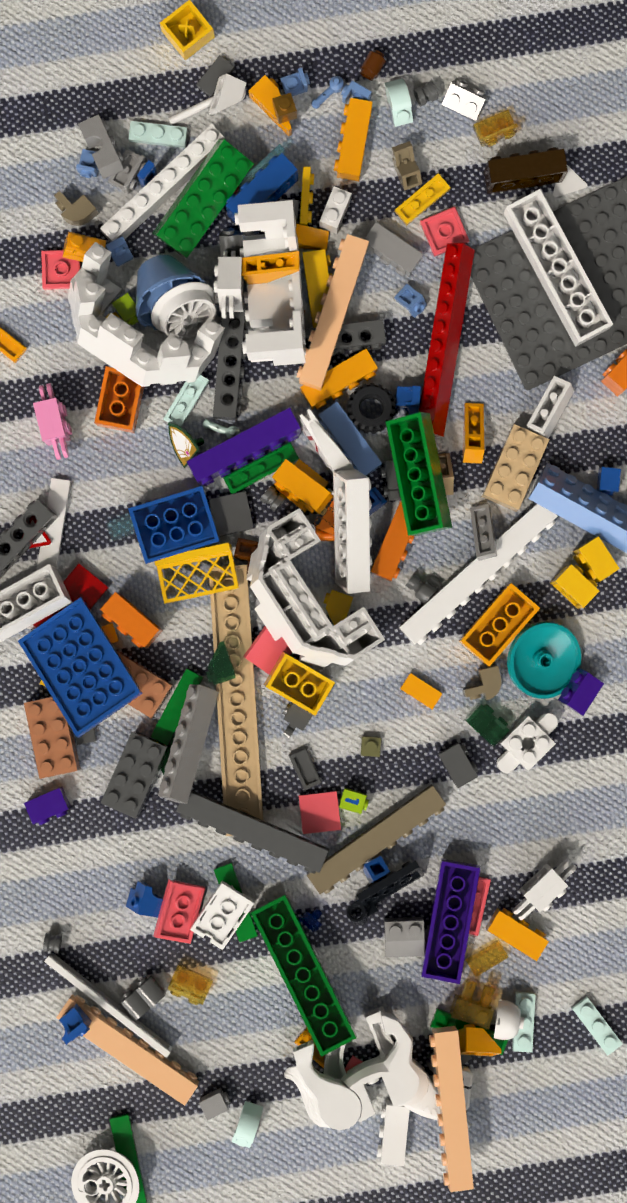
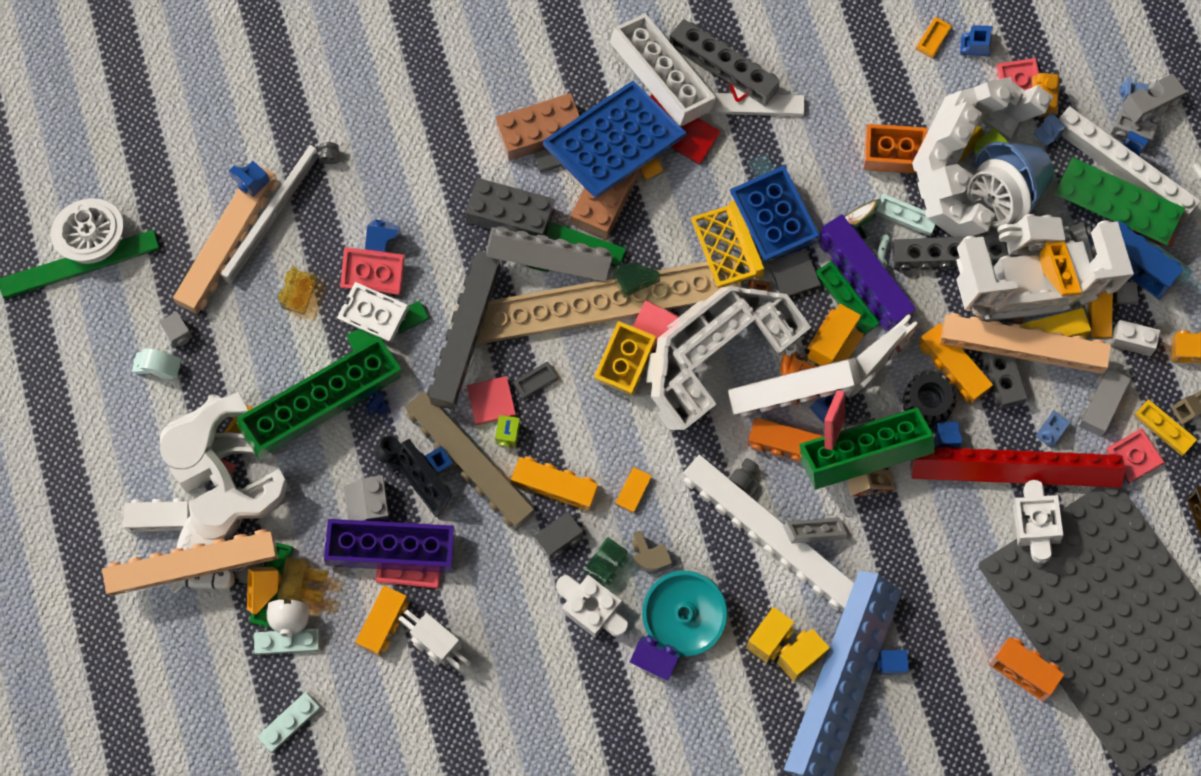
camera: 85 degrees right, 15 degrees down
dark purple brick [24,786,71,826] -> none
bright pink brick [33,383,72,460] -> none
dark tan brick [54,190,99,226] -> none
orange brick [100,592,163,648] -> none
dark grey brick [121,975,166,1021] -> none
light aqua plate [128,121,188,148] -> none
dark grey wheel [260,486,286,512] -> none
dark grey brick [282,703,313,738] -> none
yellow plate [300,166,314,226] -> none
medium blue brick [318,402,382,476] -> none
yellow slope [323,590,353,625] -> none
olive plate [361,736,381,757] -> none
light orange brick [459,583,540,667] -> none
light orange slope [463,403,485,464] -> none
clear yellow tile [465,940,509,977] -> none
tan brick [481,424,550,512] -> none
white brick [503,189,613,347] -> none
white brick [527,376,574,438] -> none
none -> light orange brick [511,456,598,512]
none -> coral tile [824,390,845,450]
none -> blue brick [960,25,993,56]
none -> white brick [1013,480,1063,564]

